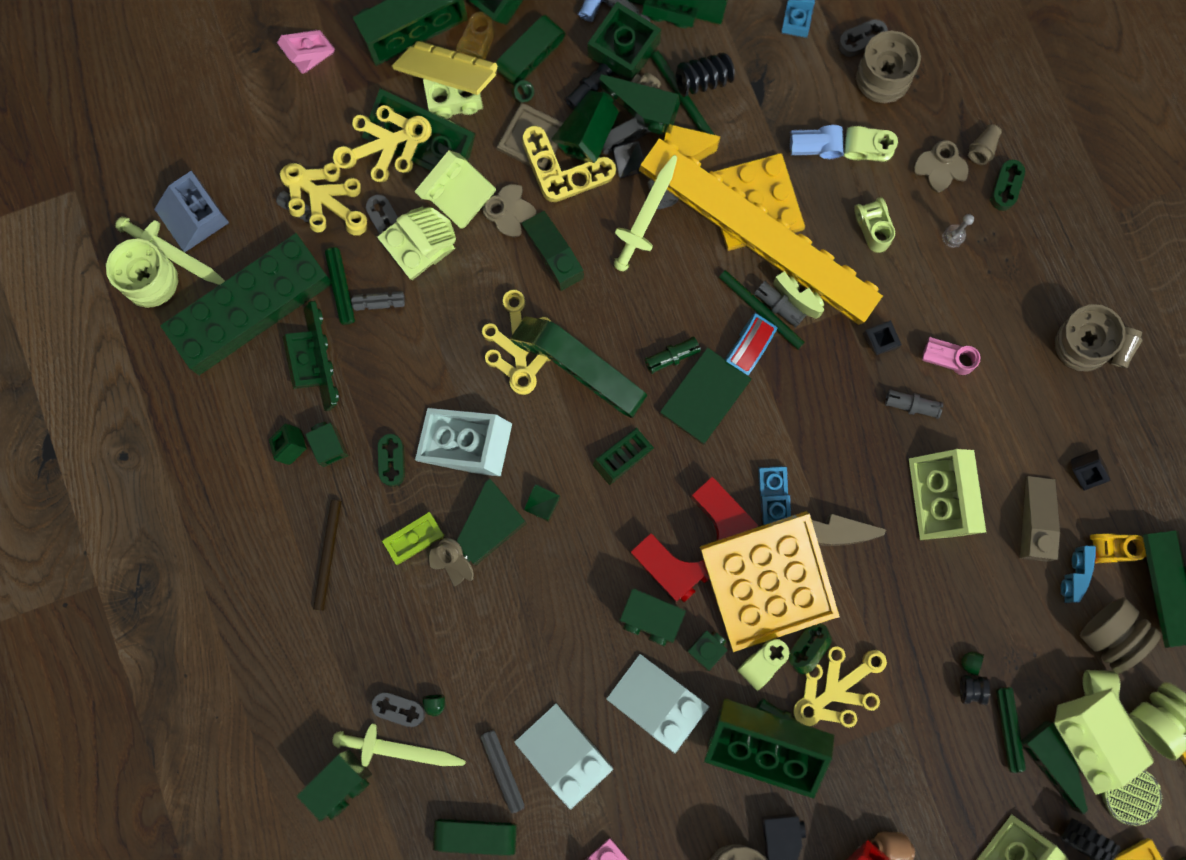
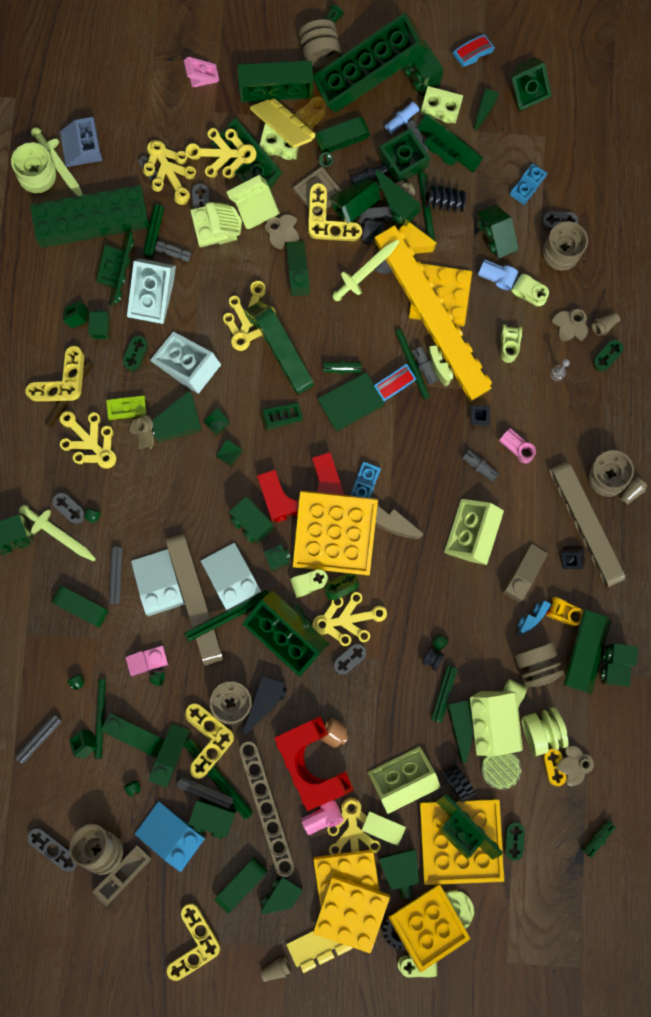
camera: 15 degrees right, 0 degrees up
none -> light yellow beam [25,346,84,402]
none -> light yellow plant [60,411,116,469]
none -> light aqua slope [127,259,176,324]
none -> dark tan beam [166,533,223,666]
none -> dark green axle [184,590,269,642]
none -> dark green slope [216,440,243,468]
none -> dark grey beam [334,644,366,675]
none -> dark green brick [476,204,519,258]
none -> dark tan beam [549,461,625,588]

